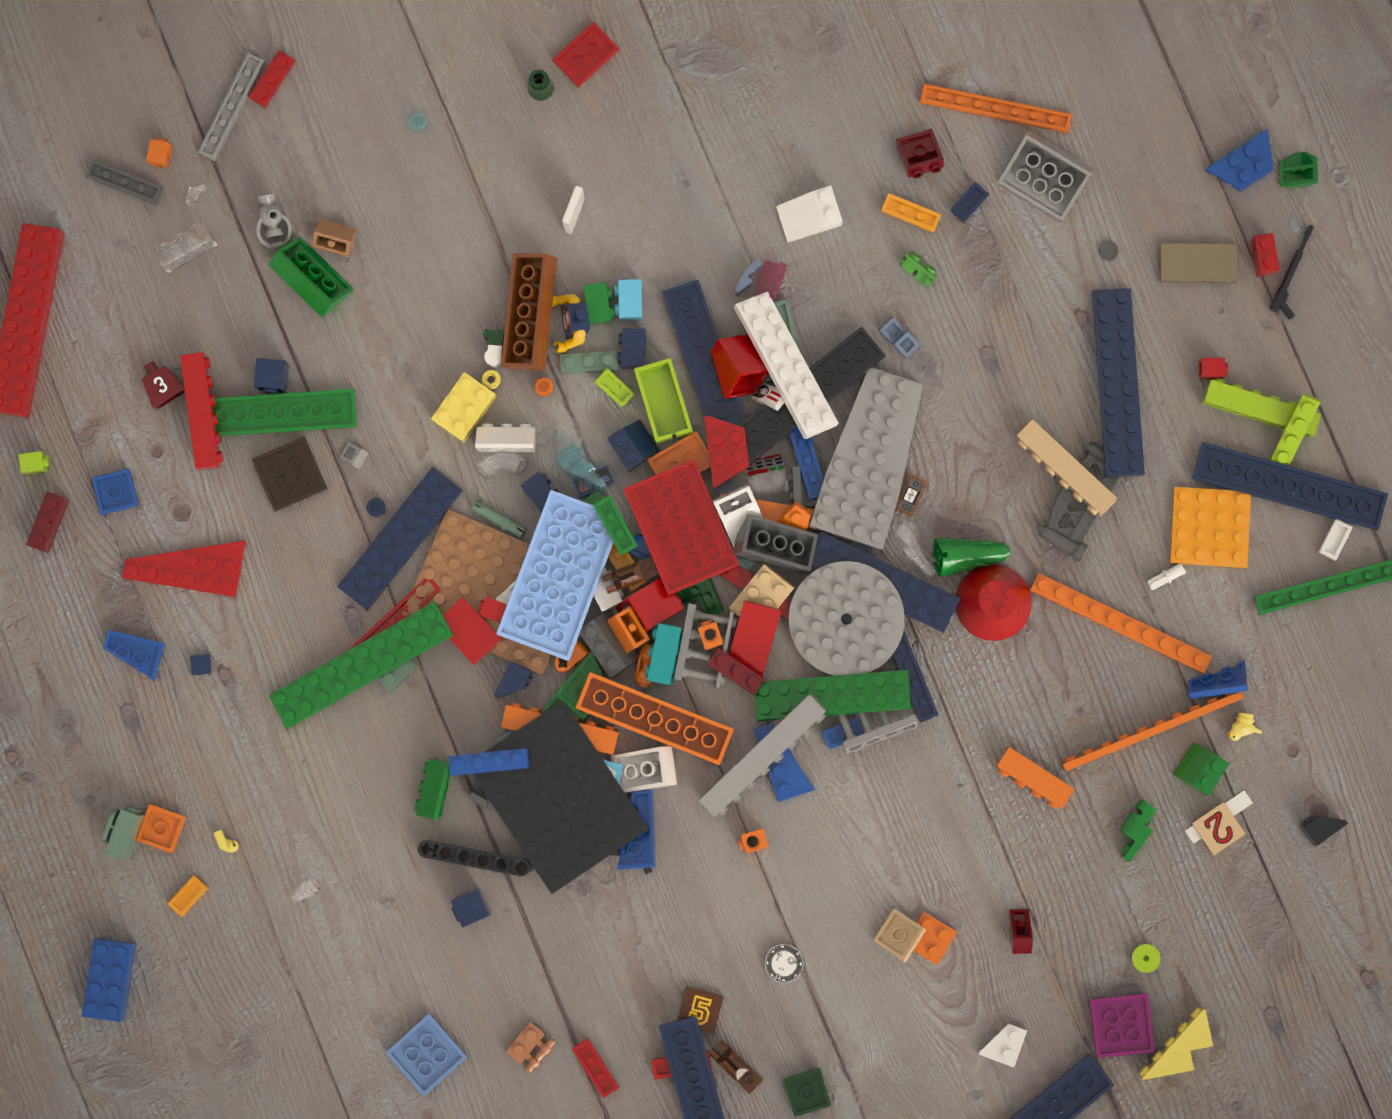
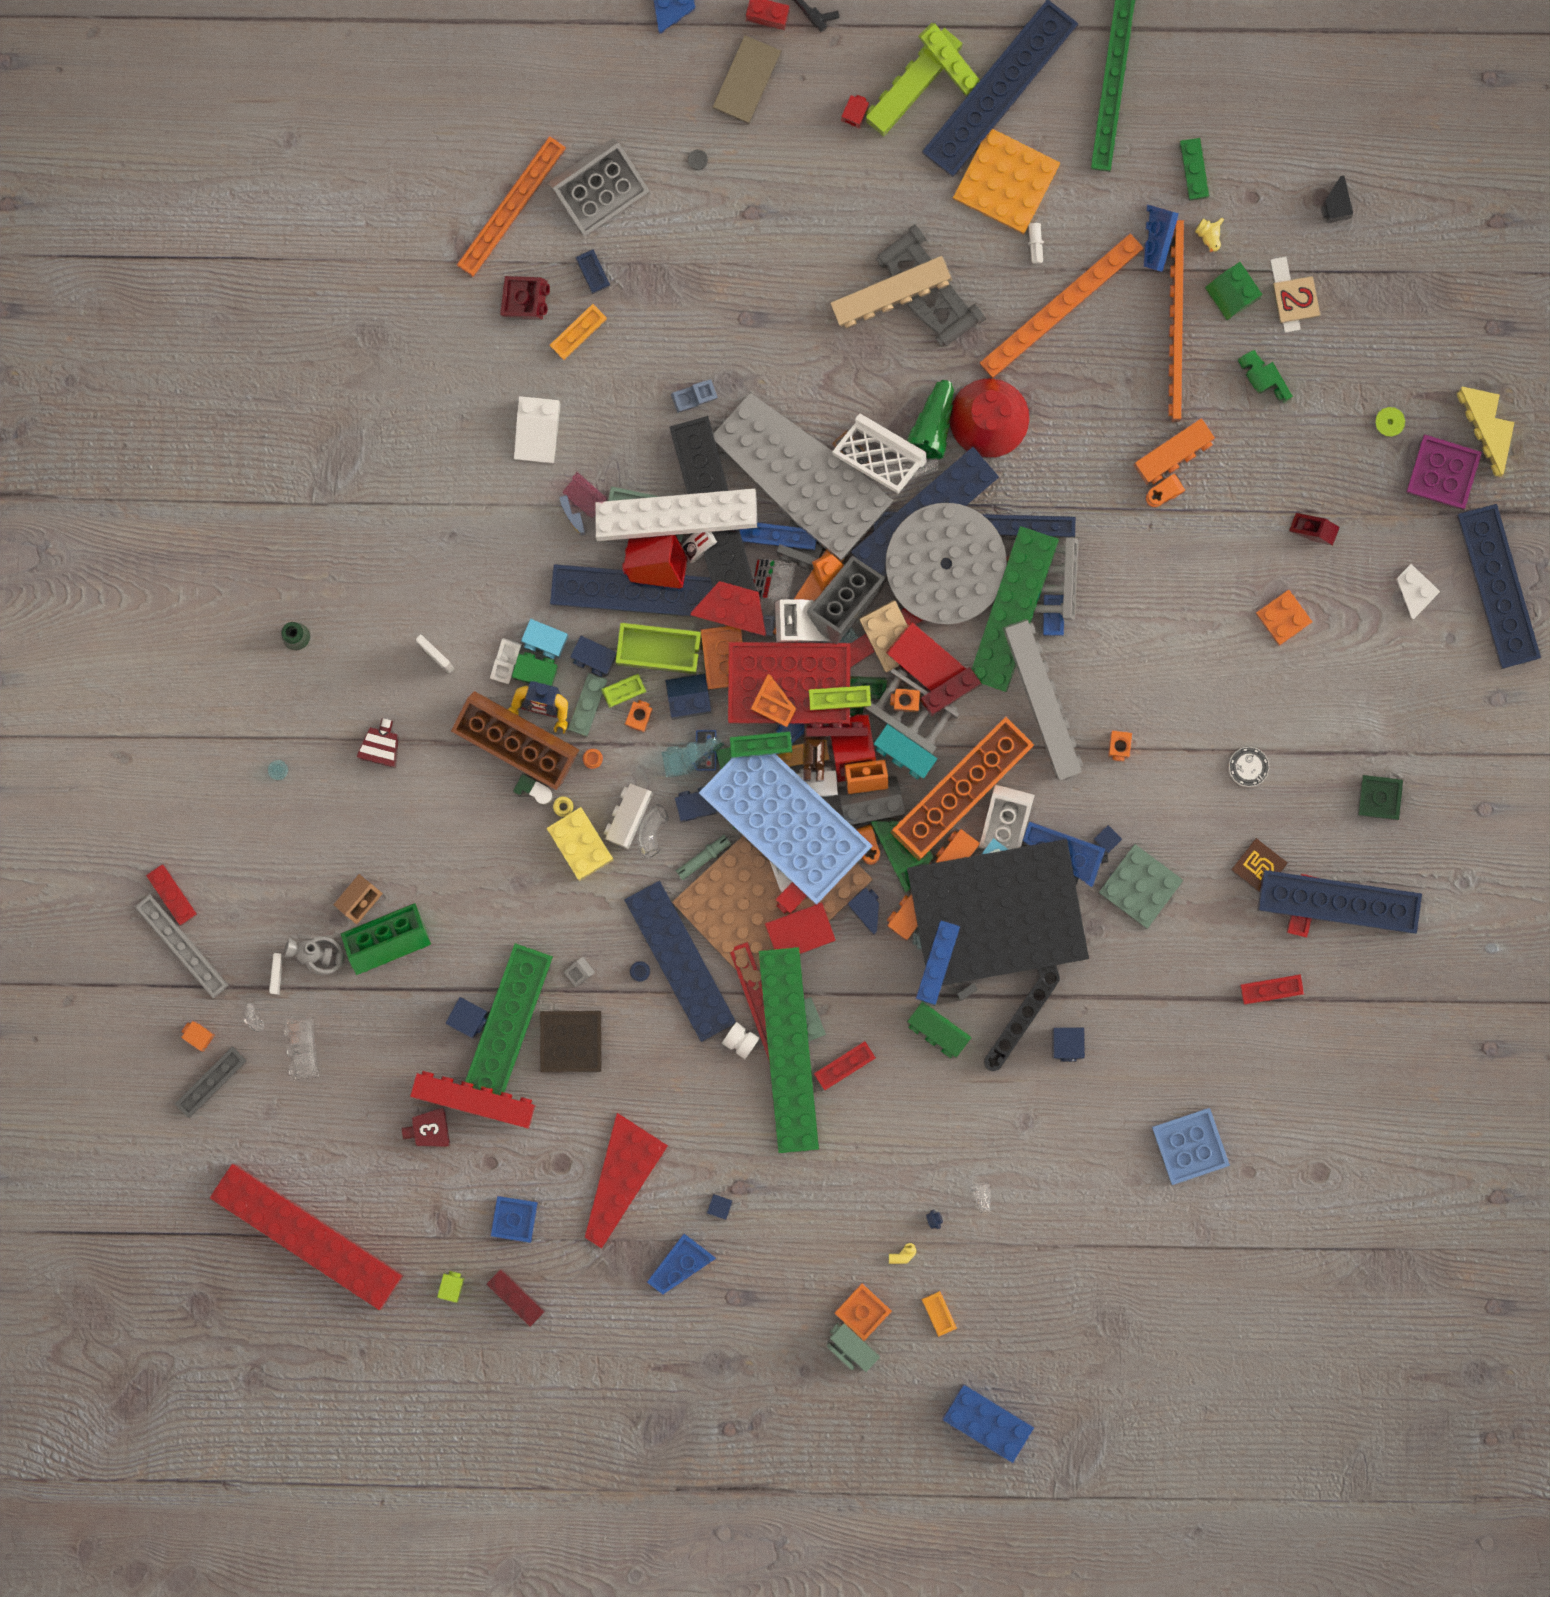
camera: 65 degrees left, 0 degrees up
nougat plate [506,1021,556,1073] -> none
red tile [552,22,619,88] -> none
orange piece [634,644,653,688] -> none
reddish brown plate [708,1040,763,1094] -> none
blue wing [753,723,815,802] -> none
tan plate [873,908,926,962] -> none
bright green hinge [899,252,938,287] -> none
dark blue plate [1092,288,1145,478] -> none
white tile [1318,519,1353,561] -> none
none -> white tile [269,953,284,995]
none -> torso [357,718,399,768]
none -> white slope [490,638,522,684]
none -> orange brick [625,700,653,733]
none -> white wheel [722,1022,760,1059]
none -> orange wing [751,674,796,727]
none -> dark red plate [806,722,868,736]
none -> lime plate [809,686,871,711]
none -> red plate [814,1041,876,1091]
none -> white fence [832,414,926,494]
none -> dark blue plate [926,1209,943,1229]
none -> dark blue tile [1093,825,1122,854]
none -> sand green plate [1098,844,1183,929]
none -> orange piece [1146,473,1186,507]
none -> green plate [1180,138,1209,201]

